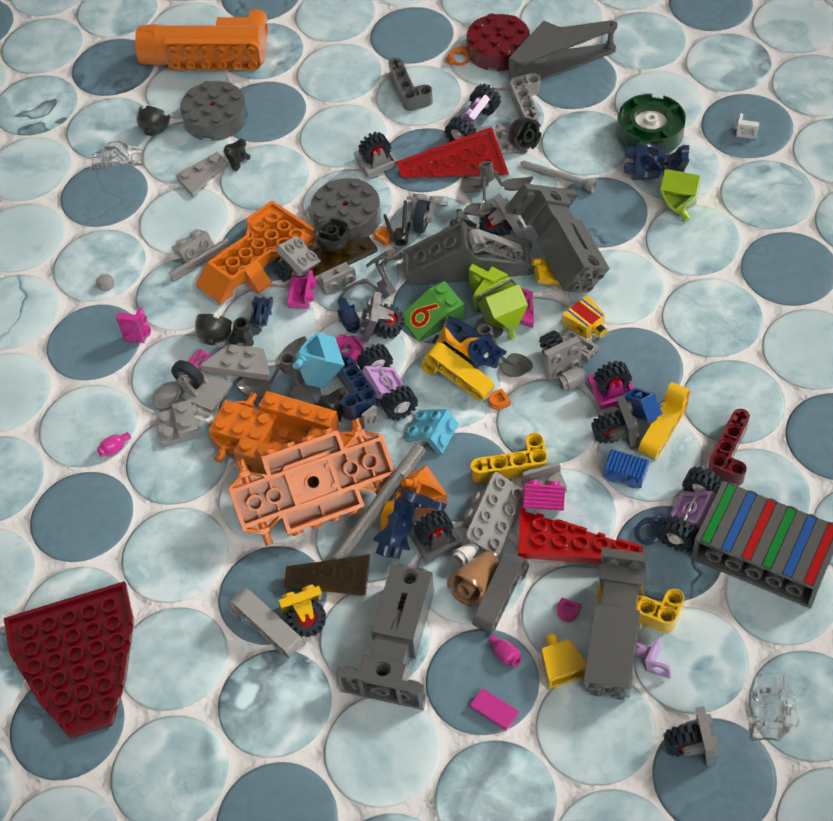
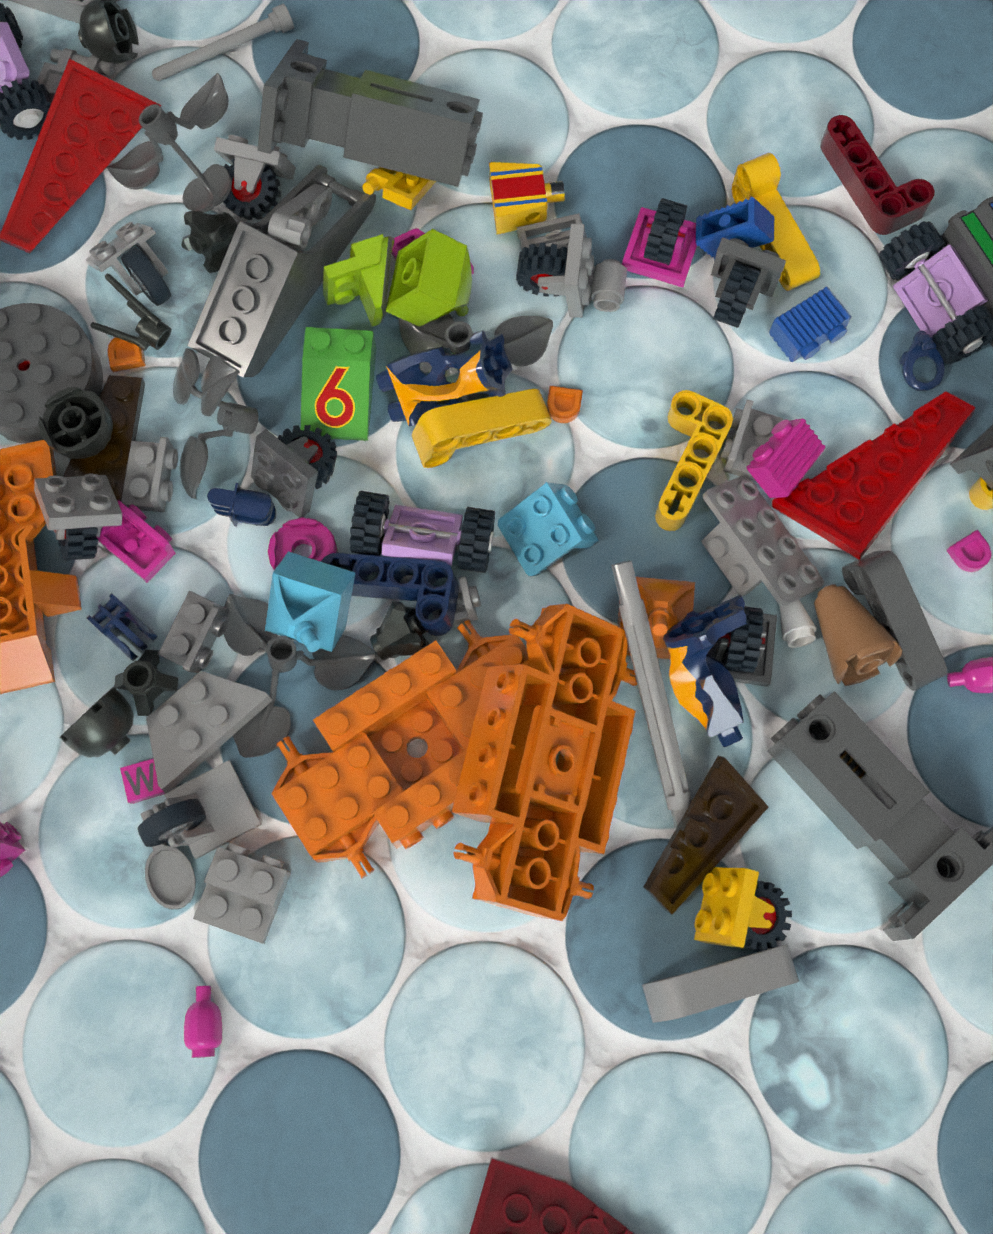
camera: 60 degrees left, 20 degrees up
none -> flat silver bracket [158,591,230,673]

